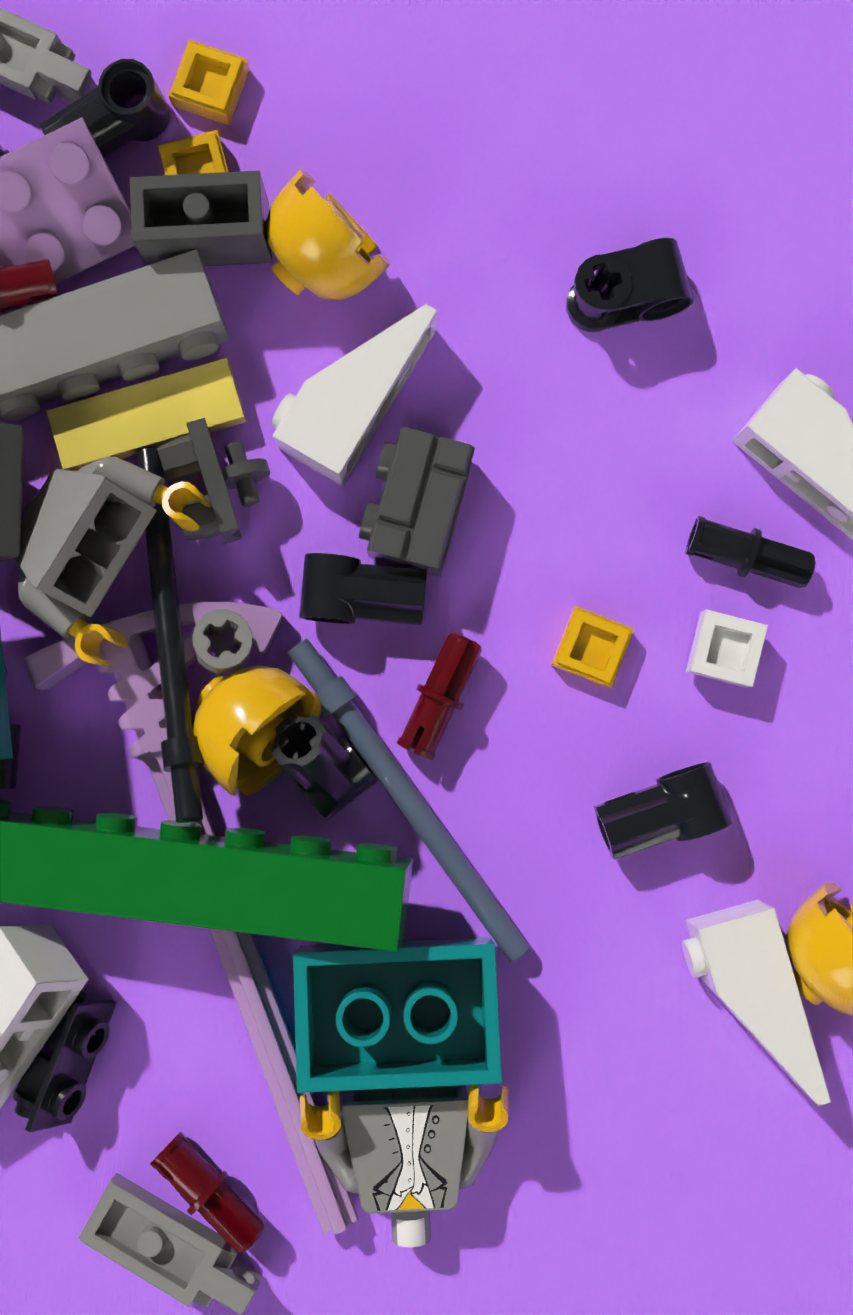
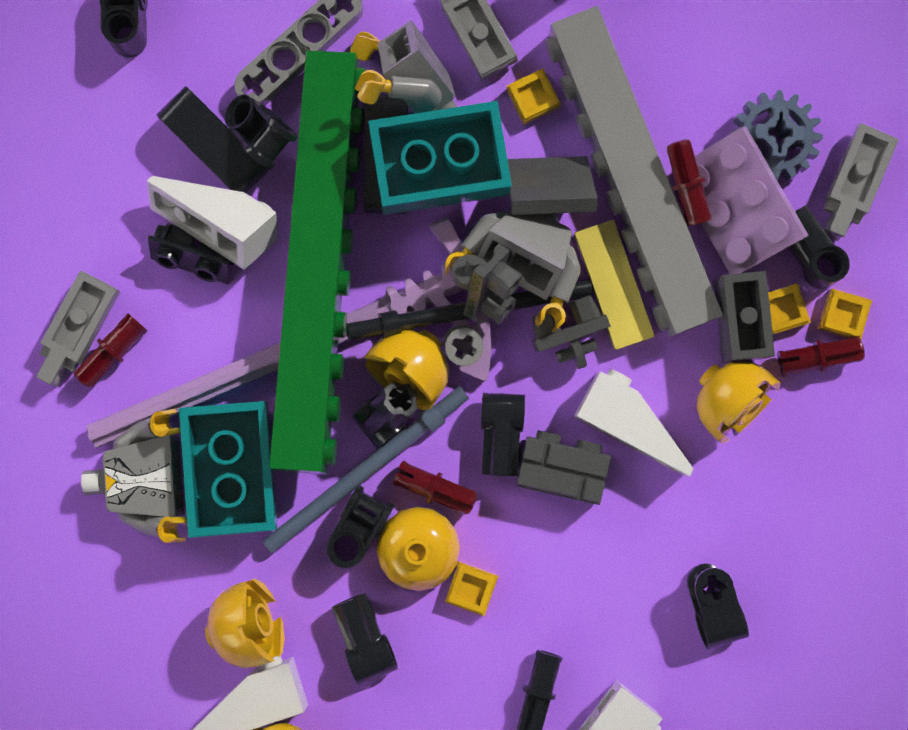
camera: 90 degrees right, 0 degrees up
white plate [686,609,768,688] -> none
none -> yellow cylinder [205,579,285,668]
none -> black piece [327,485,395,568]
none -> yellow cylinder [376,506,460,591]
none -> dark grey hips [452,244,523,324]
none -> dark red axle [777,337,865,377]

